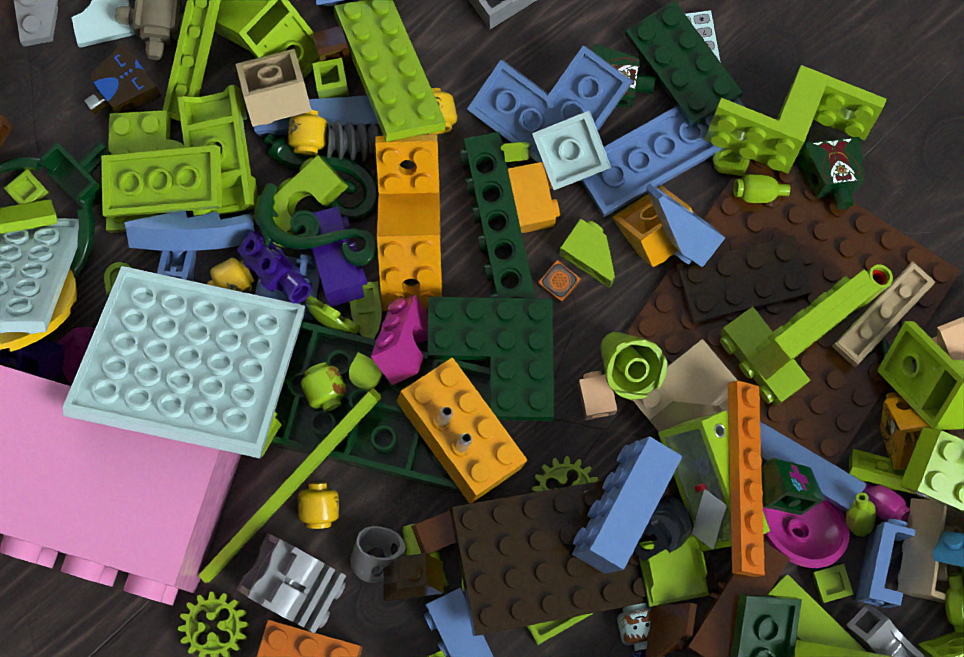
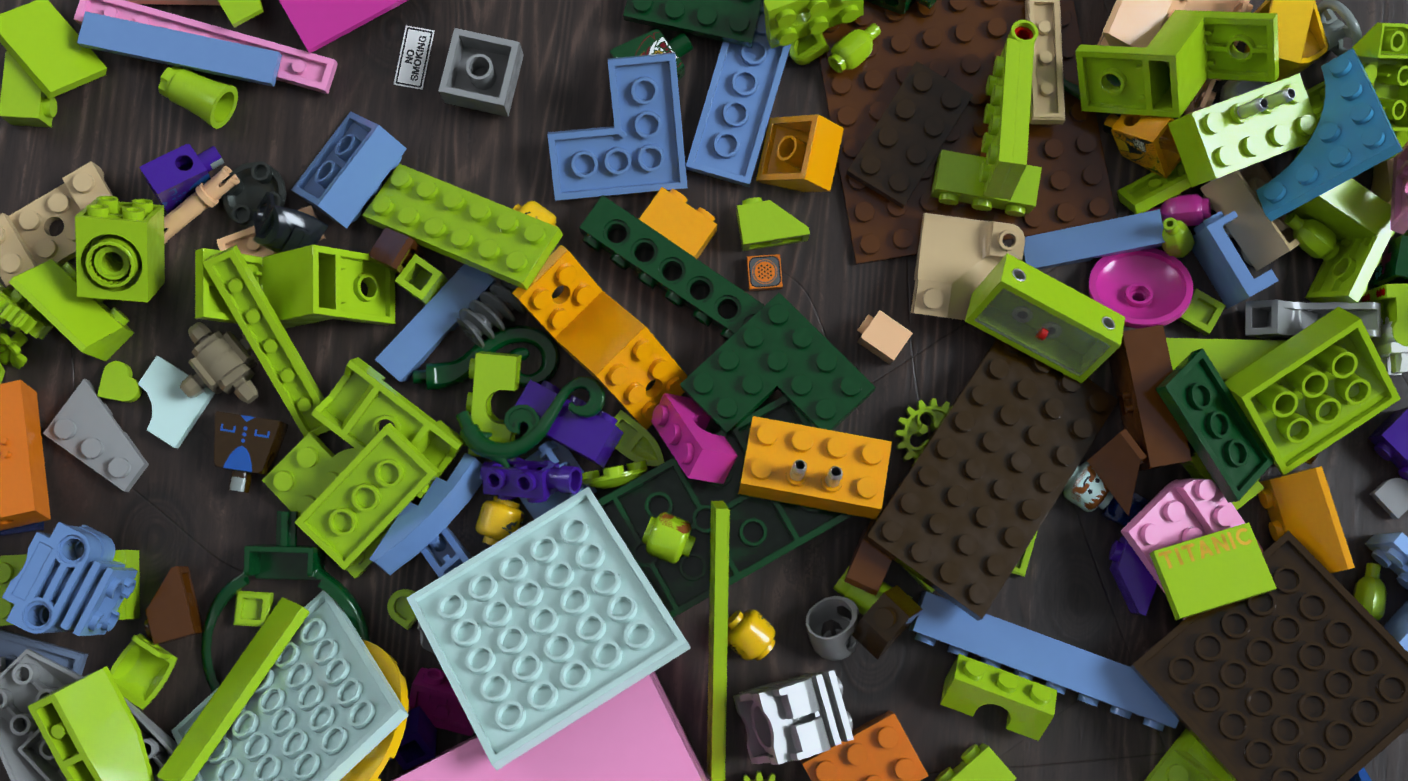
camera: 45 degrees left, 5 degrees up
tan brick [236,49,312,127] -> none
yellow head [287,109,328,155] -> none
lime tile [349,352,383,390] -> none
lime piece [501,141,531,162] -> none
light aqua plate [532,111,611,190] -> none
medium blue brick [572,436,682,574] -> none
lime cone [600,332,667,400] -> none
black piece [634,495,693,561] -> none
lime piece [639,533,709,607] -> none
medium blue slope [646,183,725,267] -> none
white sticker [692,489,727,550] -> none
orange plate [728,380,765,577] -> none
dark green brick [761,458,825,515] -> none

